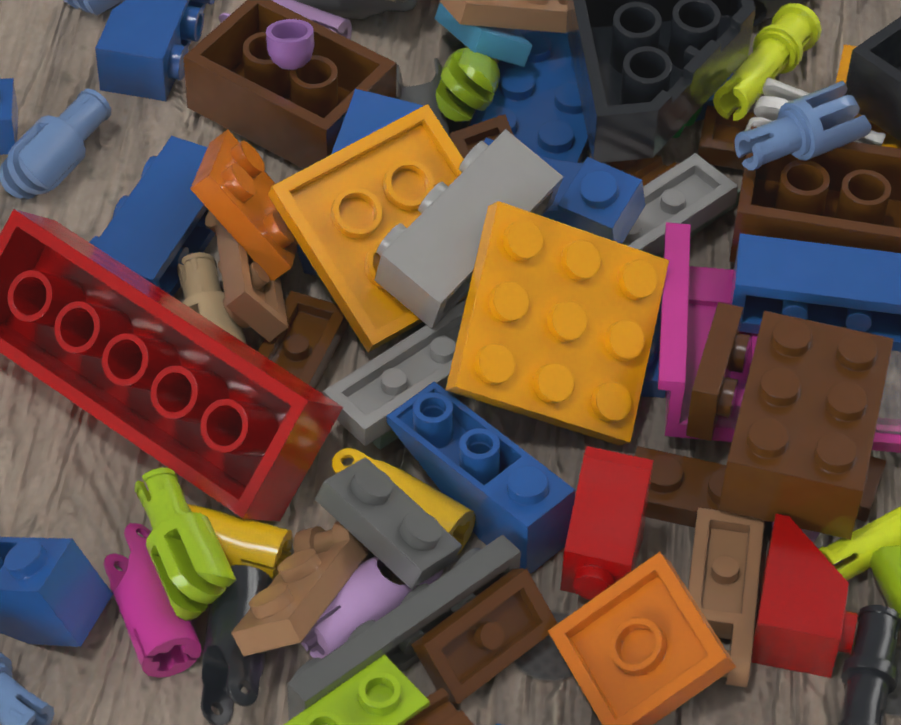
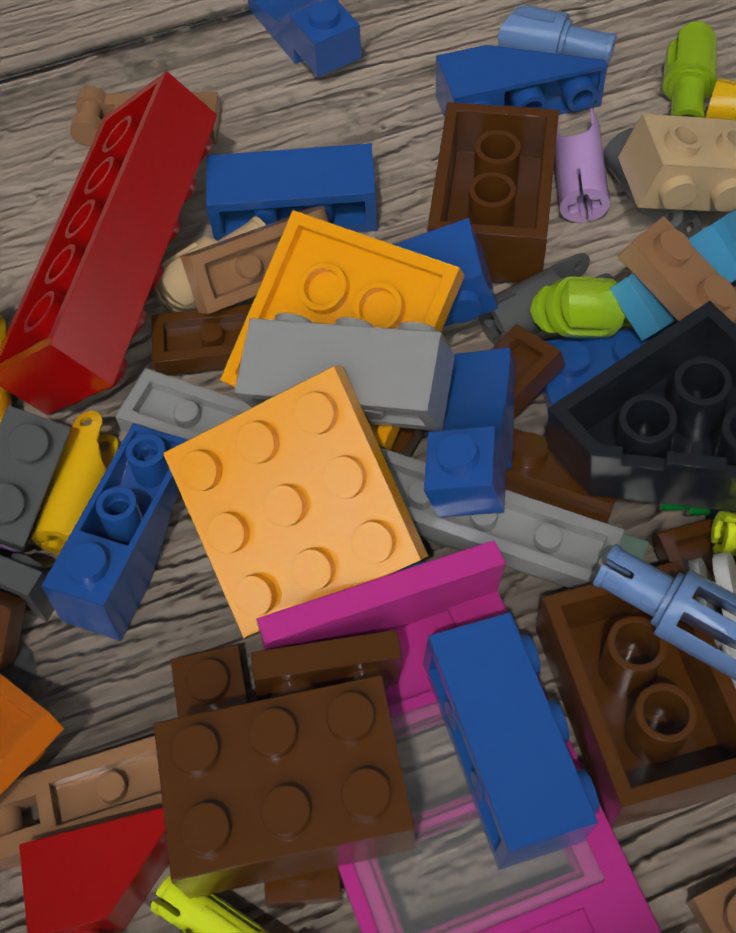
camera: 70 degrees right, 10 degrees up
medium blue arm [0,88,111,199] -> none
orange plate [190,129,298,281] -> none
medium lavender hinge [266,19,314,70] -> none
red slope [560,446,654,600] -> none

